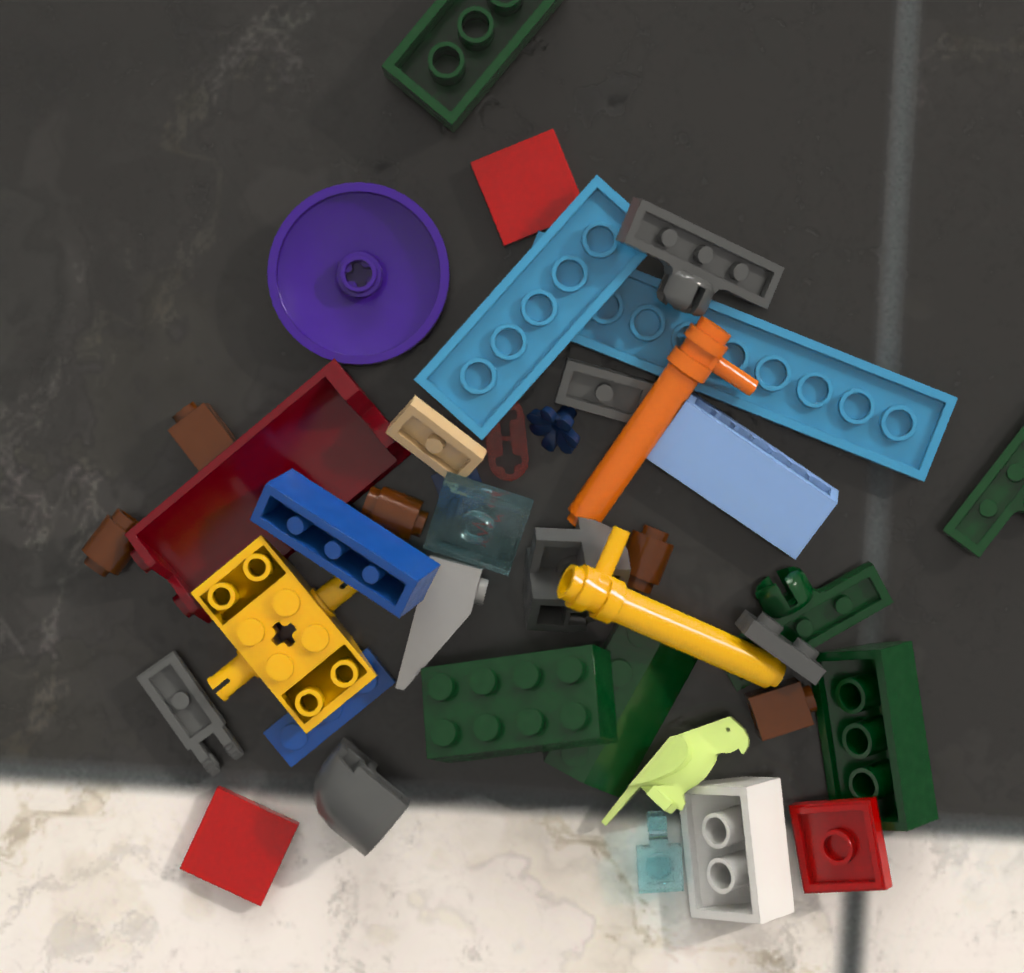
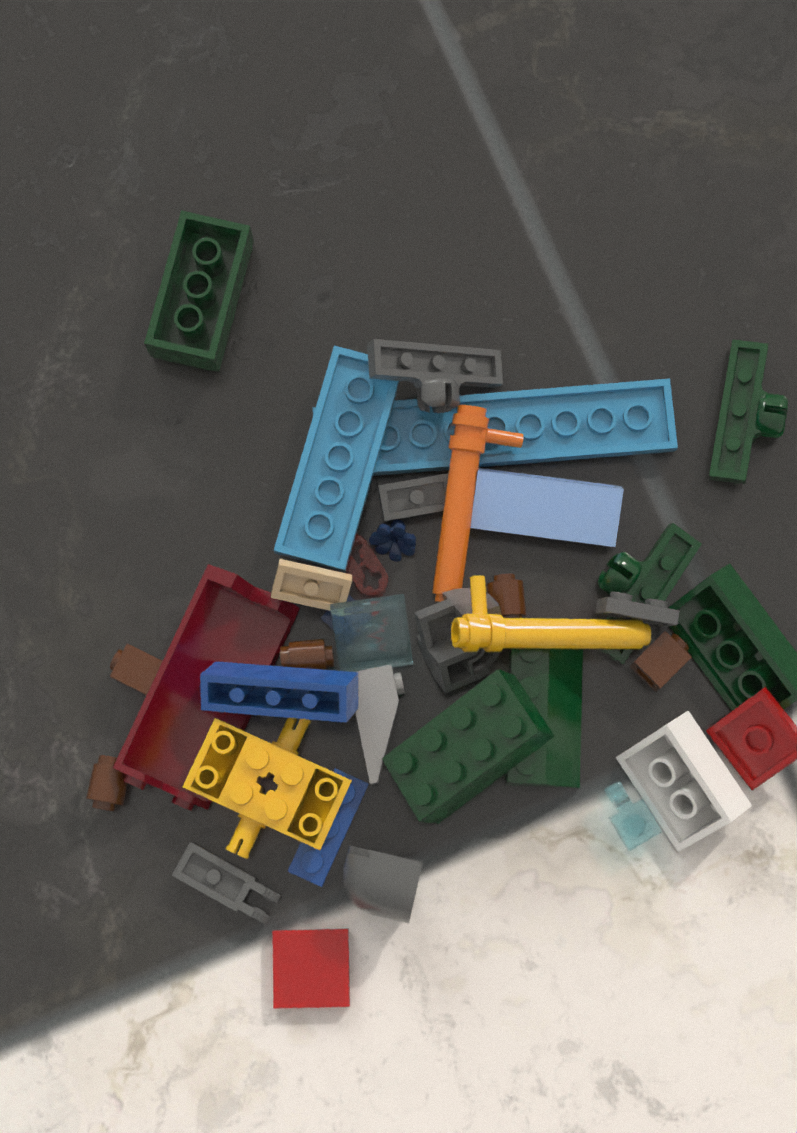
camera: 20 degrees left, 10 degrees down
dark purple dish [267,182,450,365] -> none
red tile [470,129,580,247] -> none
yellowish green animal [601,716,750,826] -> none

